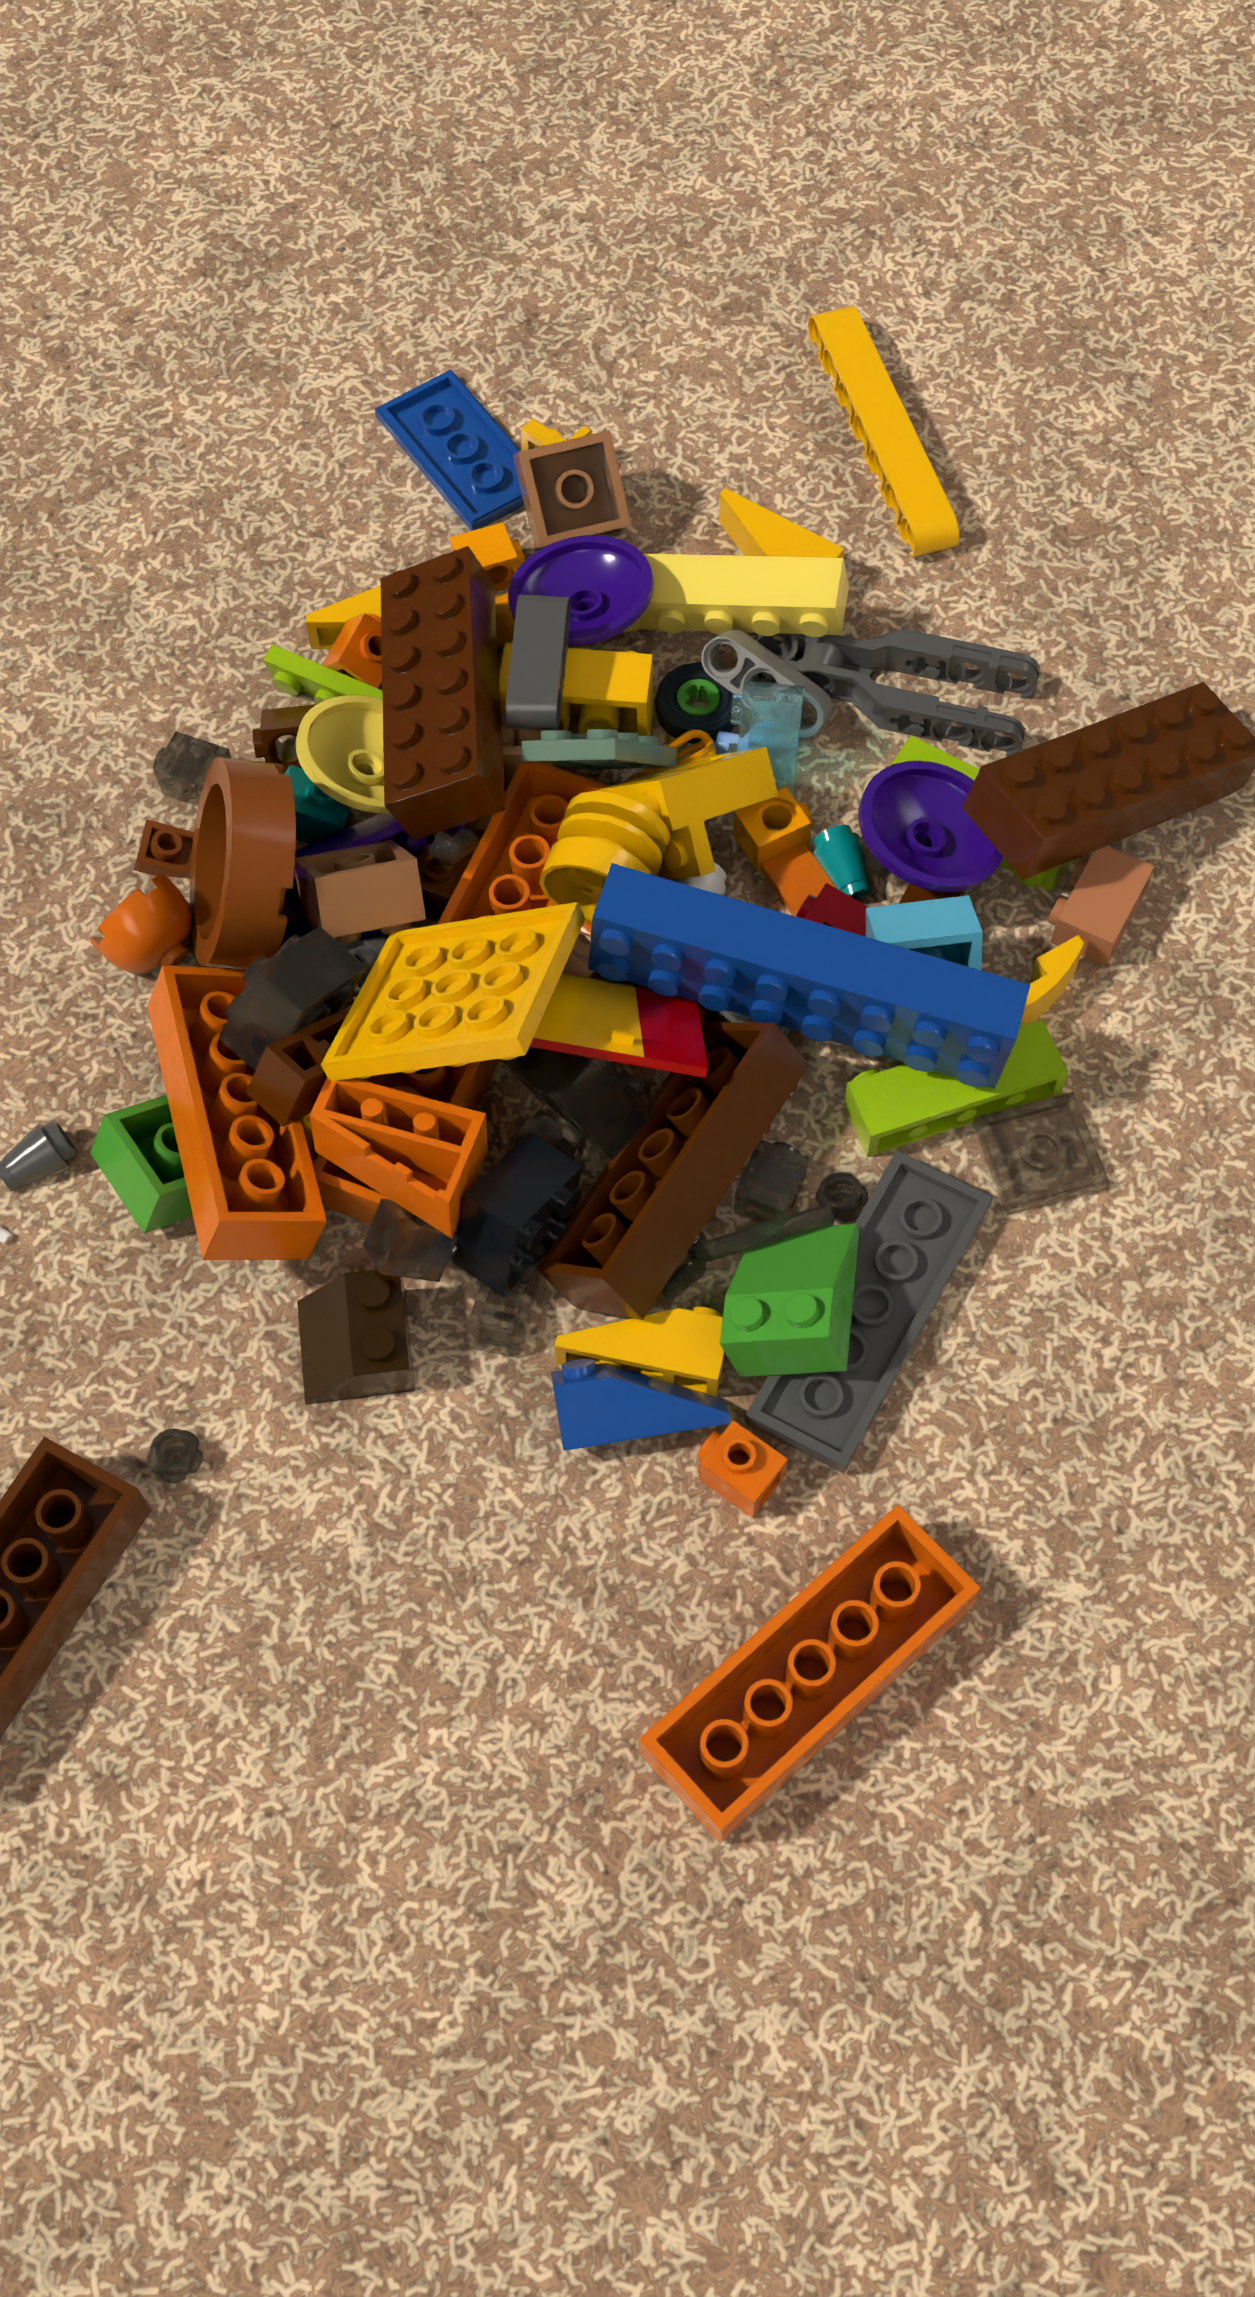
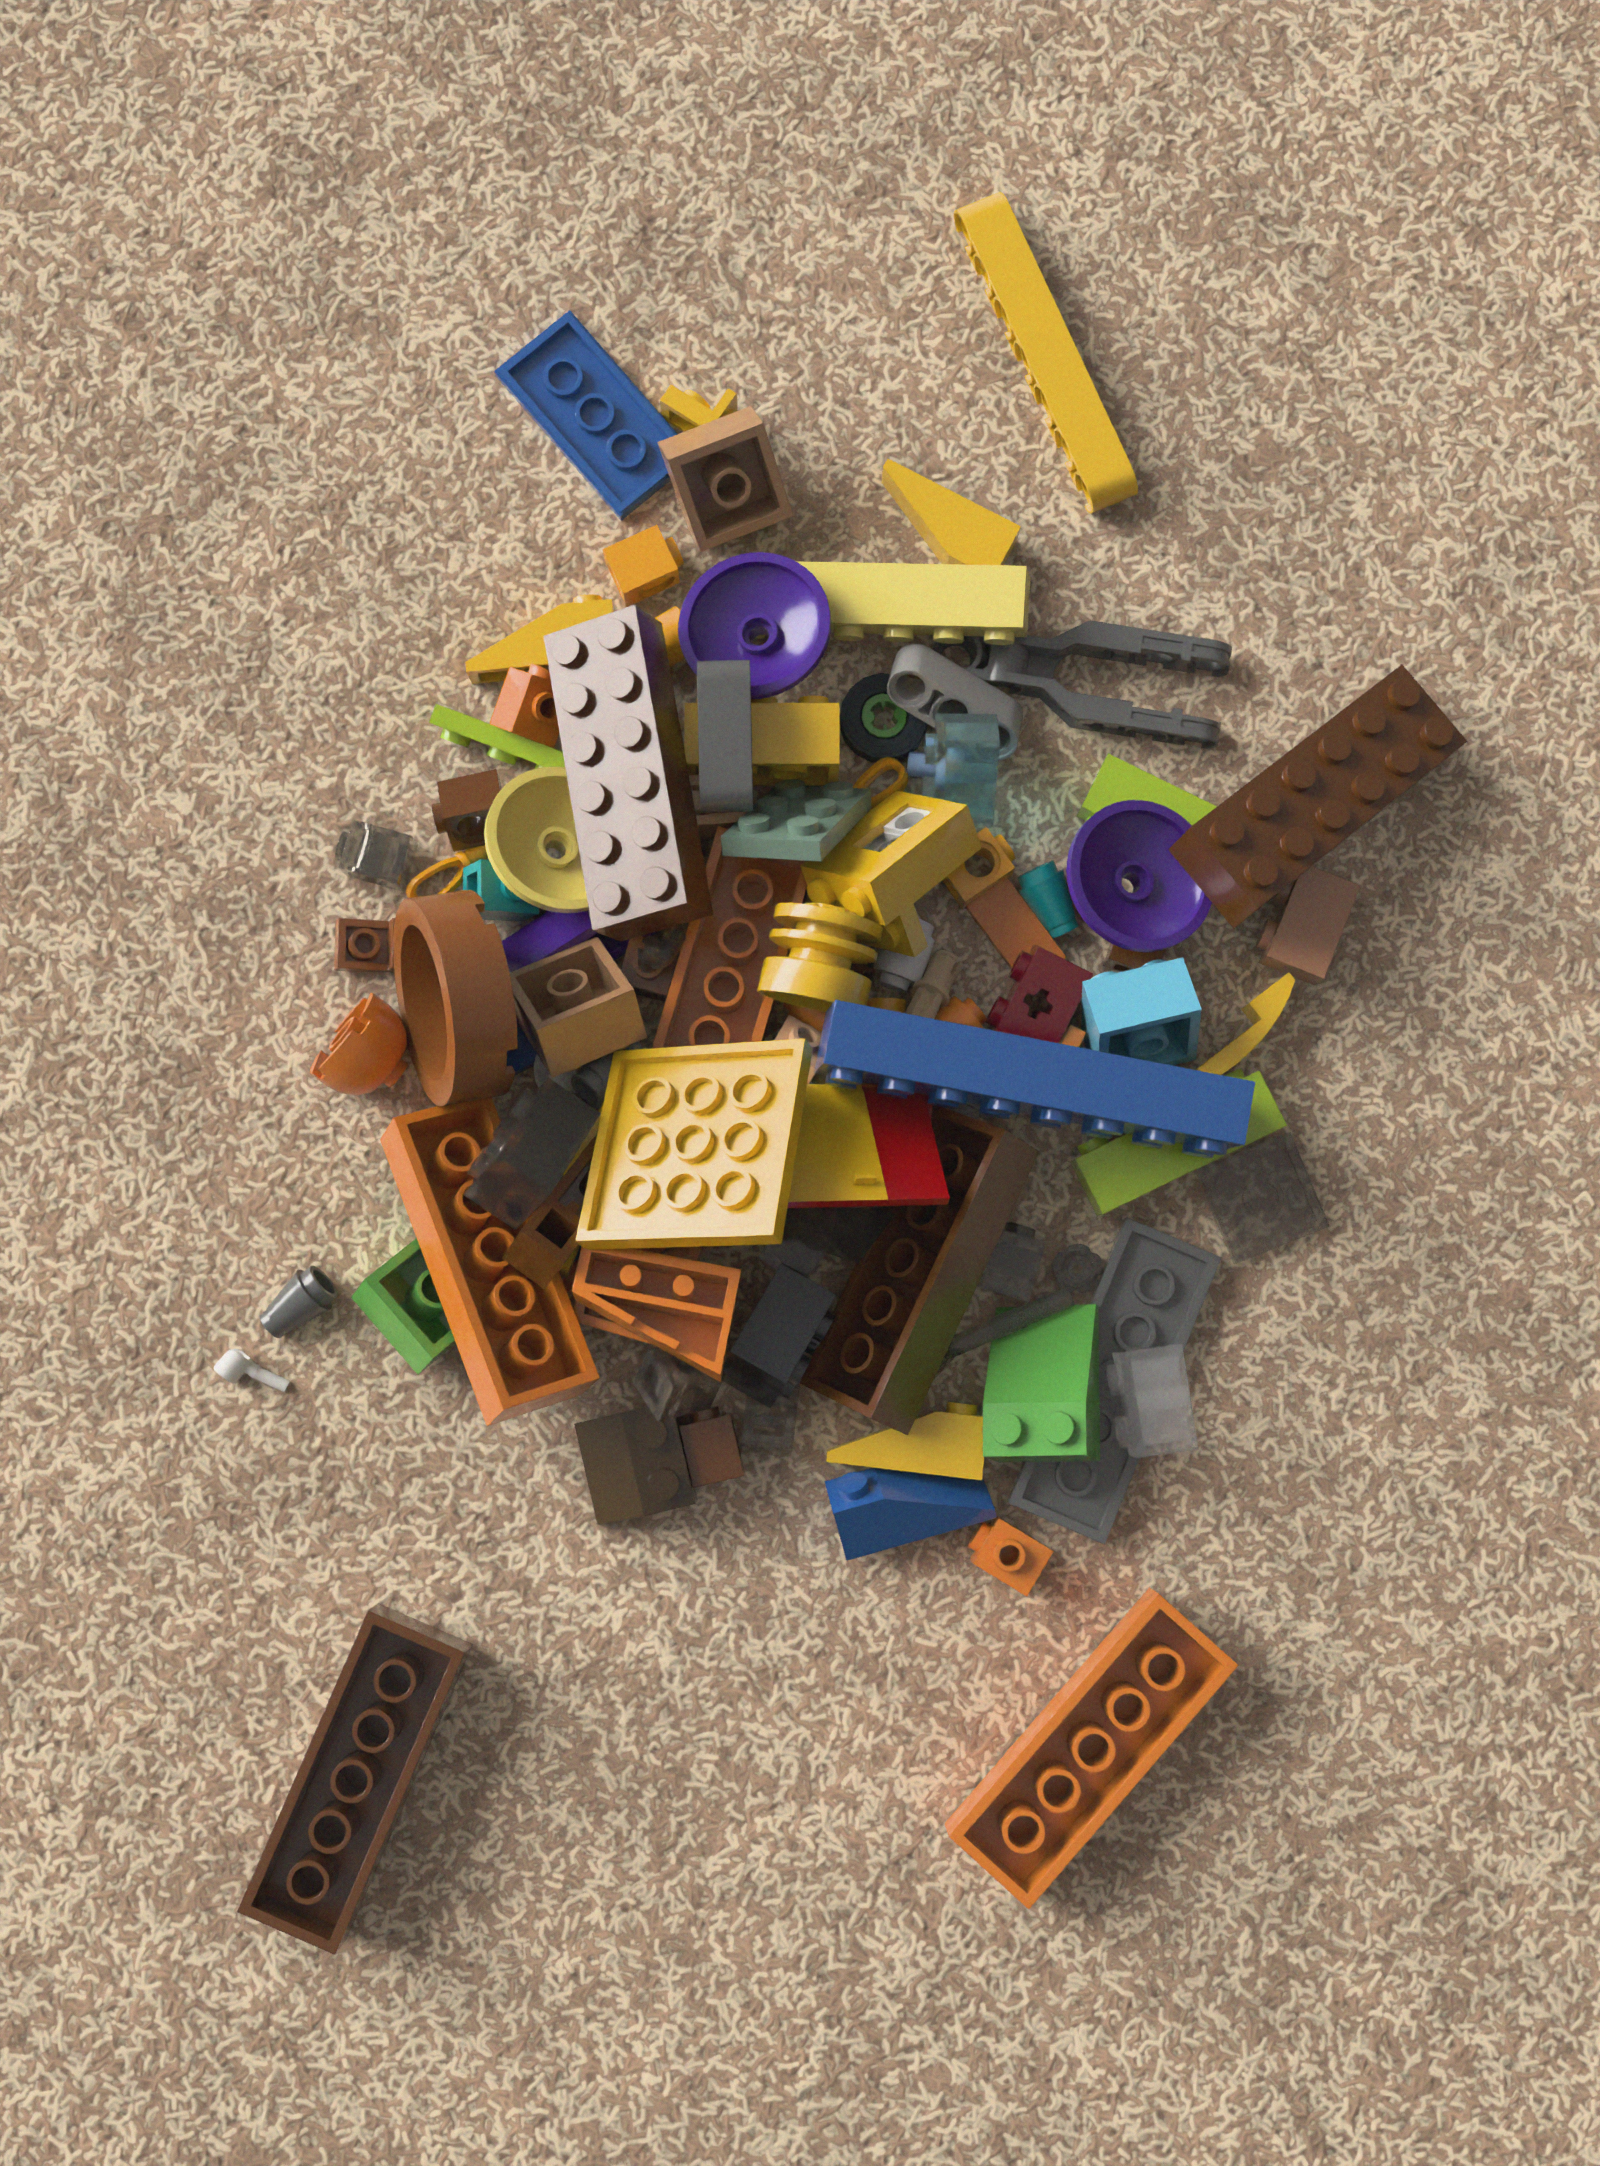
camera: 10 degrees left, 20 degrees up
clear smoke plate [147,1429,203,1483] -> none
none -> reddish brown brick [679,1406,745,1488]
none -> clear brick [1107,1344,1199,1458]

